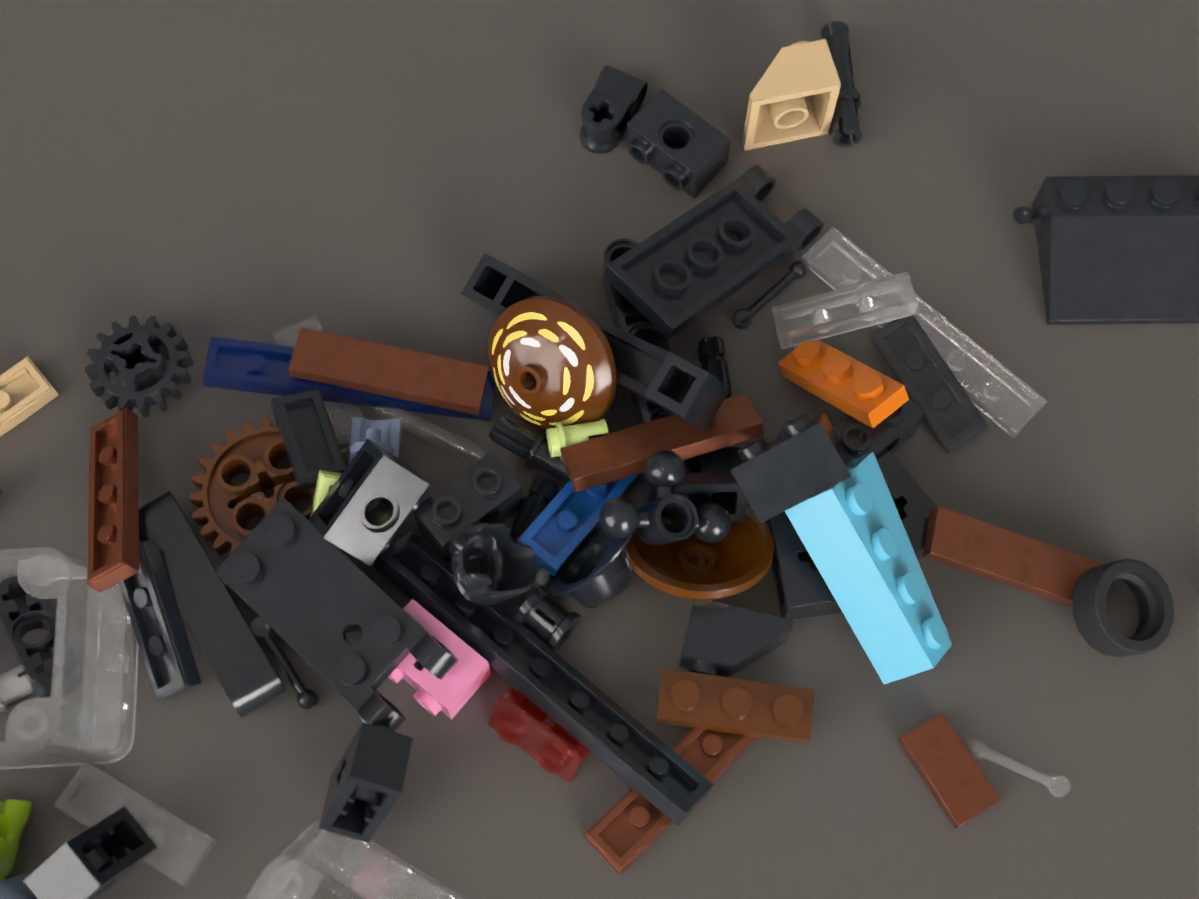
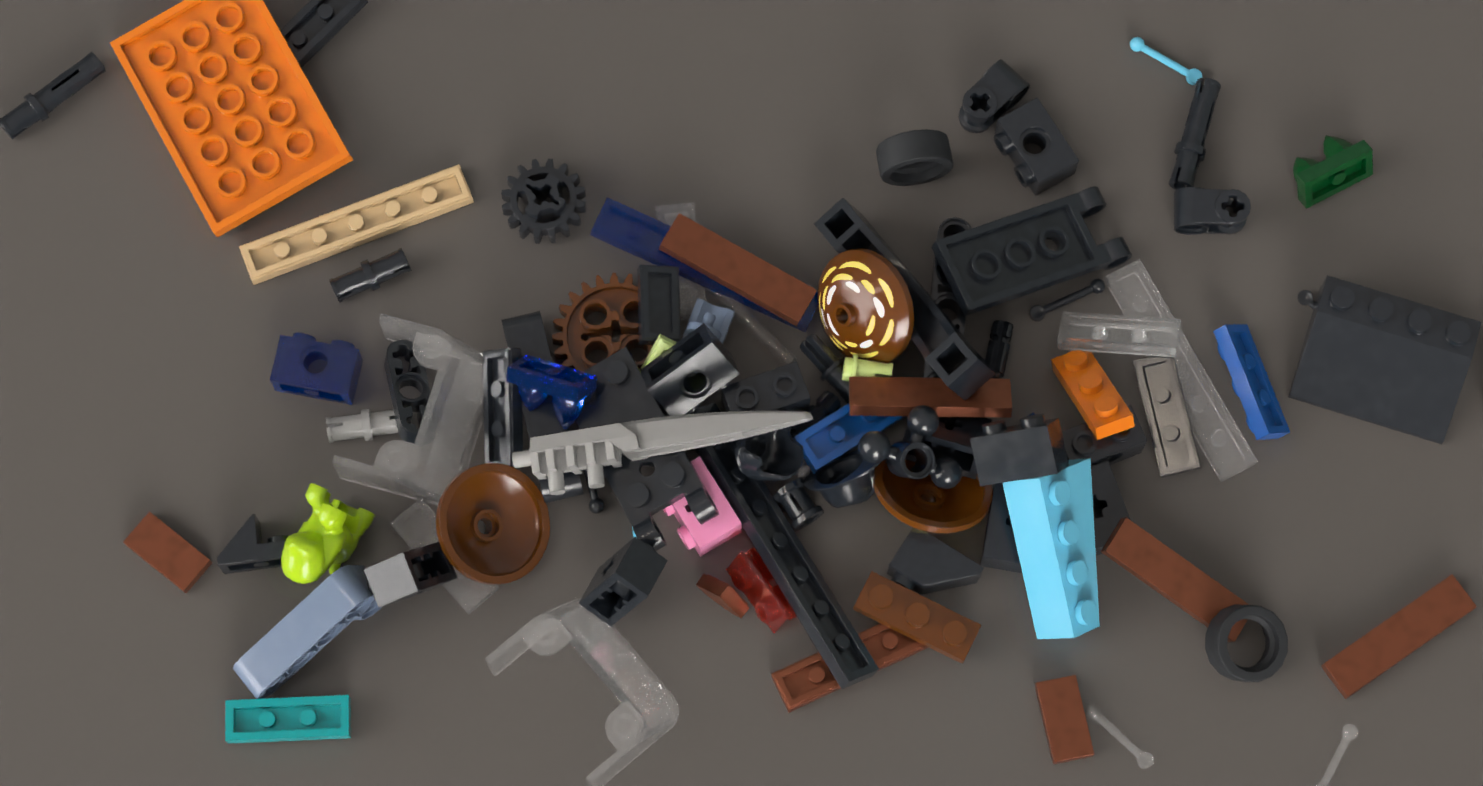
camera: 20 degrees right, 5 degrees up
copper tile [87,408,139,592] -> none
tan slope [741,39,841,151] -> none
none -> reddish brown dish [436,463,550,585]
none -> clear blue tile [506,355,597,429]
none -> light grey piece [512,411,813,495]
none -> copper tile [696,574,750,619]
none -> black tyre [876,129,954,186]
none -> medium azure hinge [1130,37,1202,85]
none -> black piece [1174,187,1251,235]
none -> blue plate [1213,324,1290,440]
none -> dark green tile [1293,135,1373,209]

